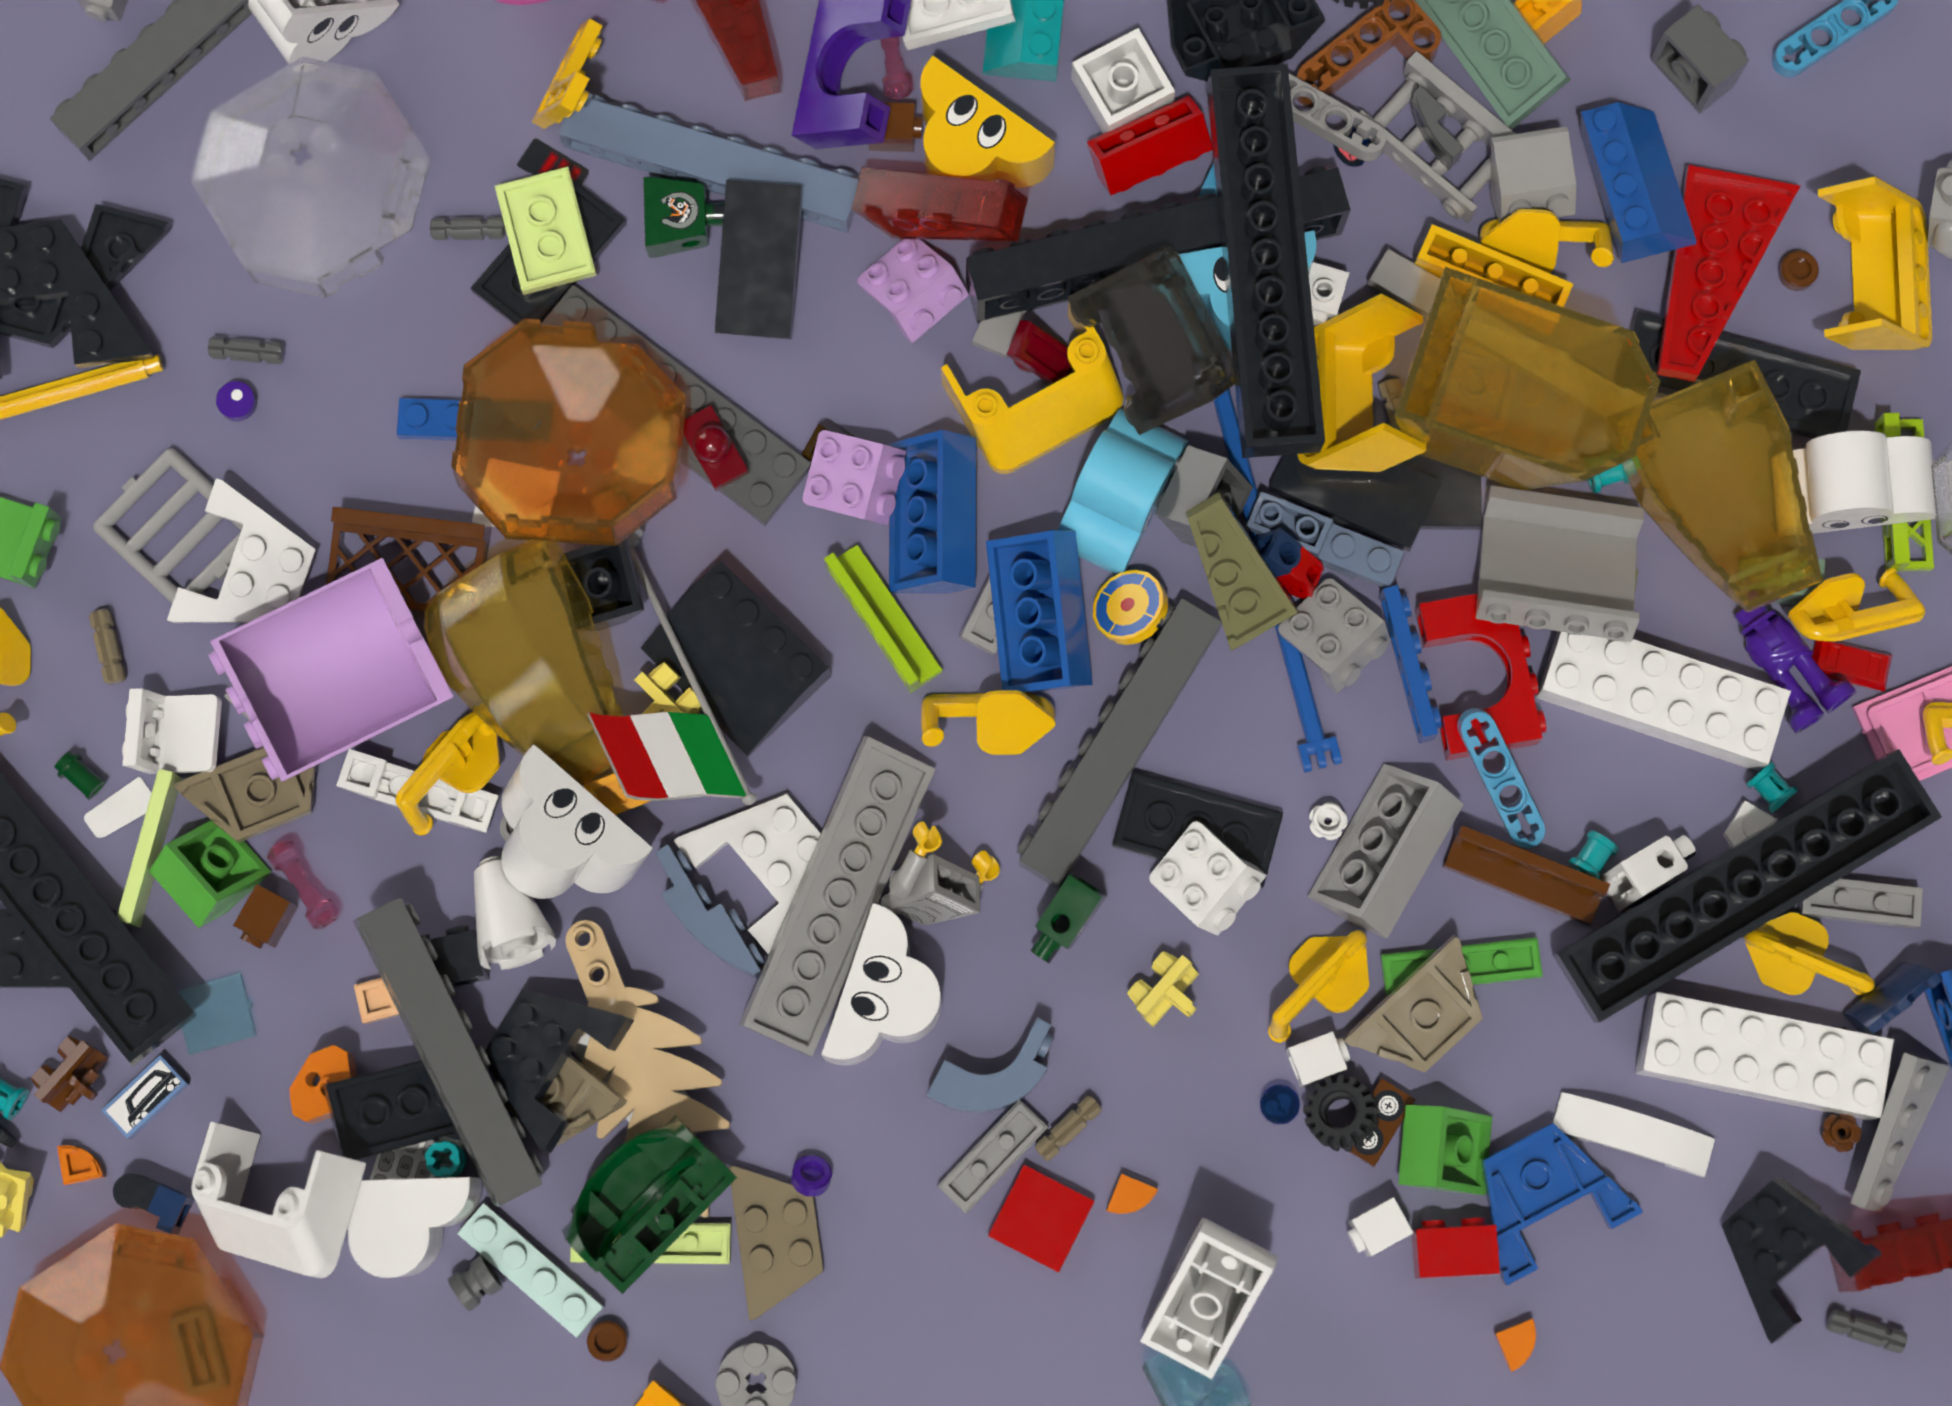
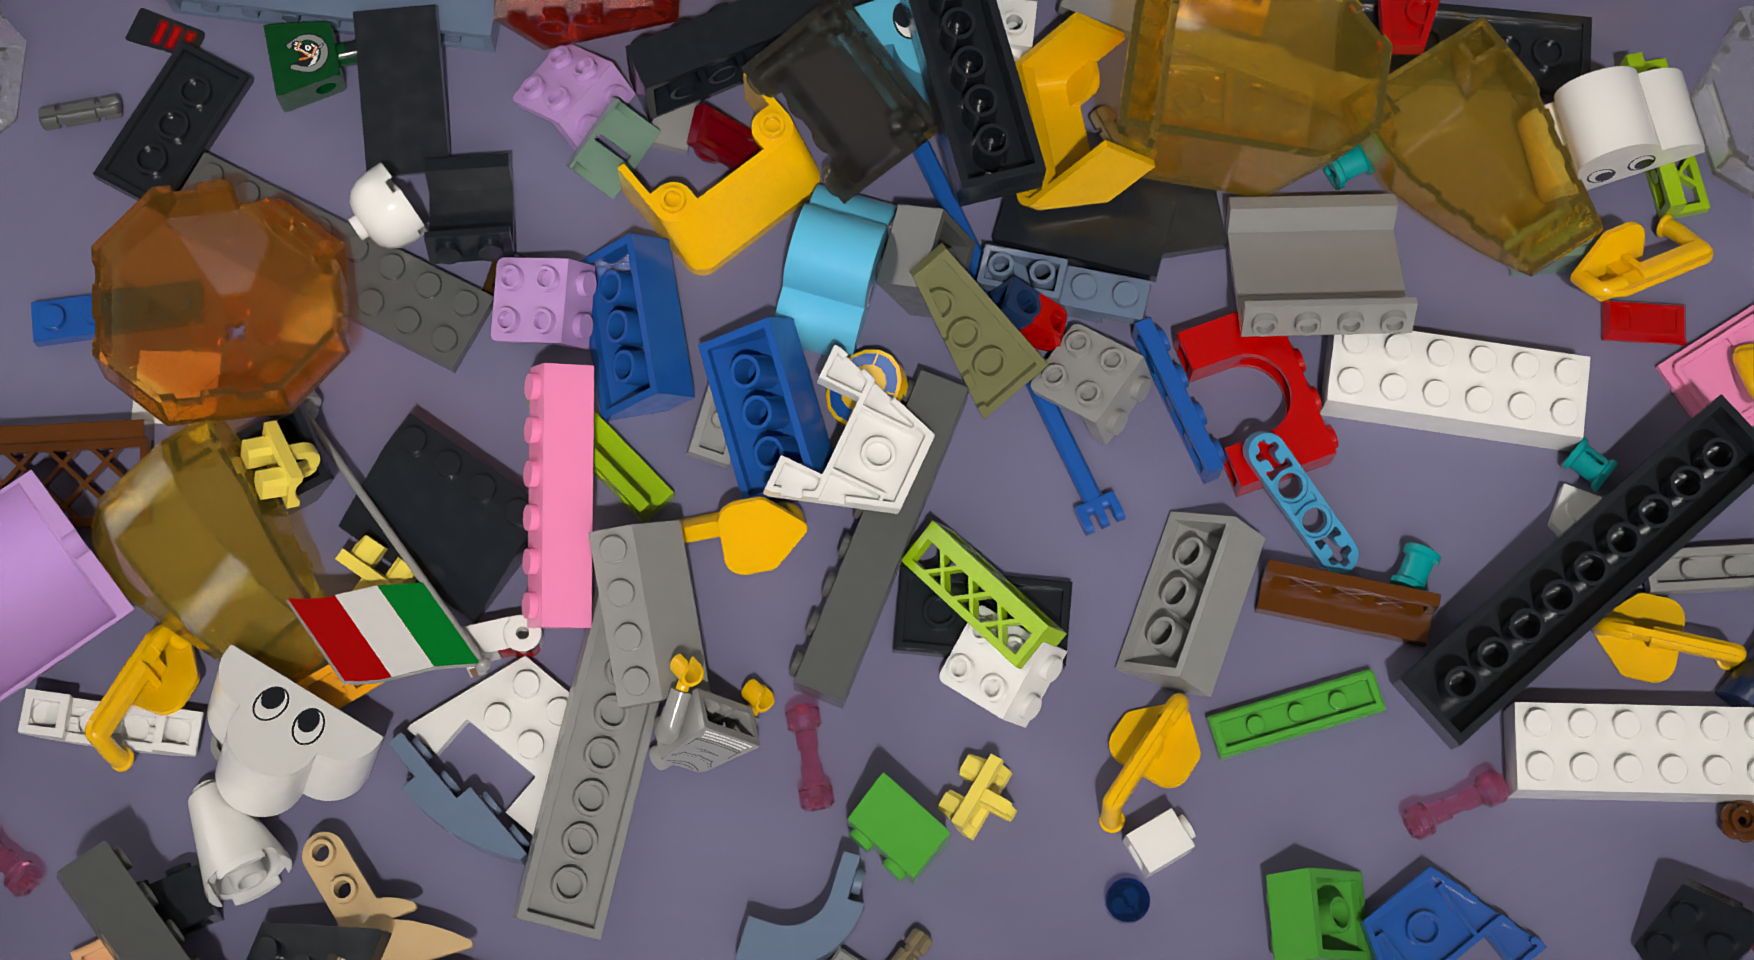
camera: 15 degrees left, 5 degrees down
yellowish green tile [495,167,597,295] -> none
dark red tile [677,405,749,491] -> none
white brick [821,903,942,1065] -> none
dark green torso [1030,874,1107,964] -> none
black tyre [1303,1074,1380,1152] -> none
white plate [1309,802,1348,840] -> none
dark tan wing [1343,935,1483,1073] -> none
tile [1348,1078,1416,1167] -> none
white slope [1552,1092,1715,1178] -> none
white torso [1600,835,1696,912] -> none
dark purple piece [1734,598,1857,734] -> none
none -> light yellow hips [240,420,320,509]
none -> white cylinder [348,162,428,249]
none -> black panel [424,153,514,265]
none -> white leg [462,615,544,678]
none -> bright pink brick [522,363,594,629]
none -> sand green piece [565,97,661,199]
none -> light grey slope [588,520,711,709]
none -> white wing [763,345,935,514]
none -> clear pink piece [785,703,835,812]
none -> bright green slope [848,772,951,884]
none -> lime fence [901,520,1067,669]
none -> clear pink piece [1402,769,1509,841]

